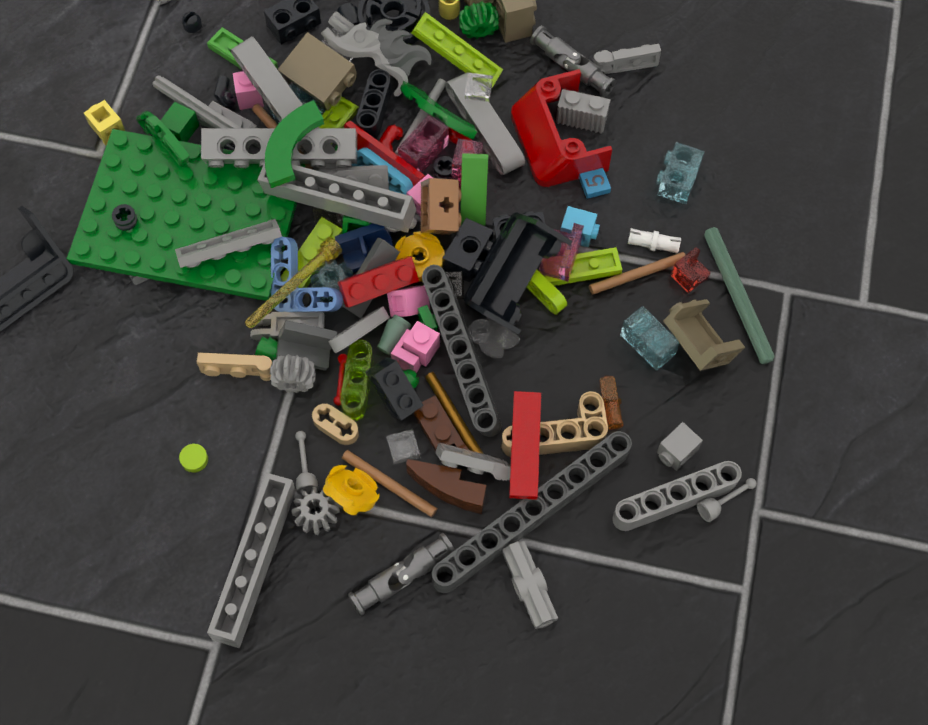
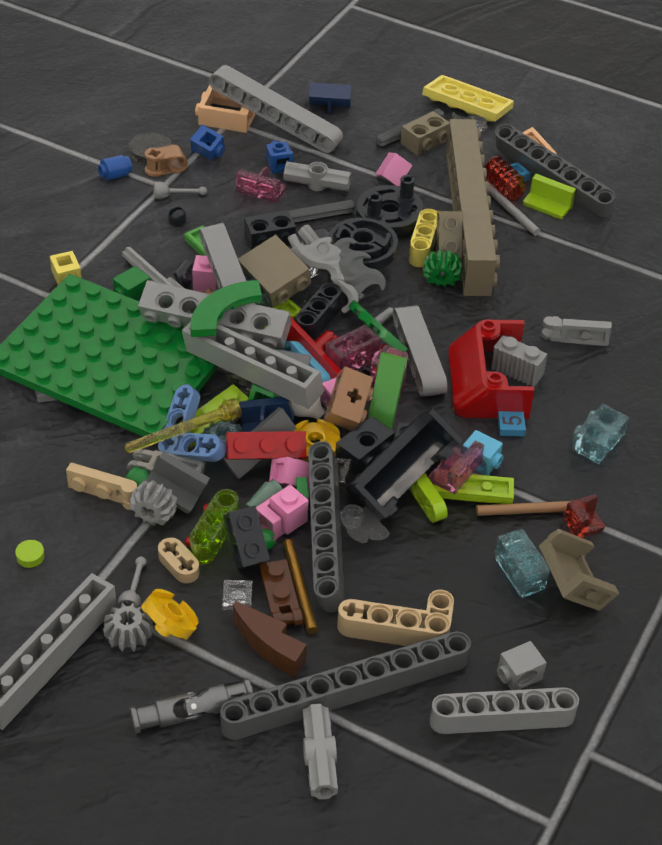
camera: 15 degrees right, 20 degrees down
black bush [112,204,138,231] -> none
green tile [136,111,190,167] -> none
light grey plate [175,219,282,268] -> none
light grey beam [328,306,390,353] -> none
medium nougat bar [342,450,438,518] -> none
lime tile [411,12,503,90] -> none
light grey hinge [436,443,511,481] -> none
clear plate [465,73,493,102] -> none
red tile [509,391,541,500] -> none
flat silver piece [530,25,616,98] -> none
clear orange axle [599,375,624,429] -> none
white pin [628,228,681,254] -> none
light grey hinge [697,478,757,522] -> none
sand green axle [704,227,775,364] -> none

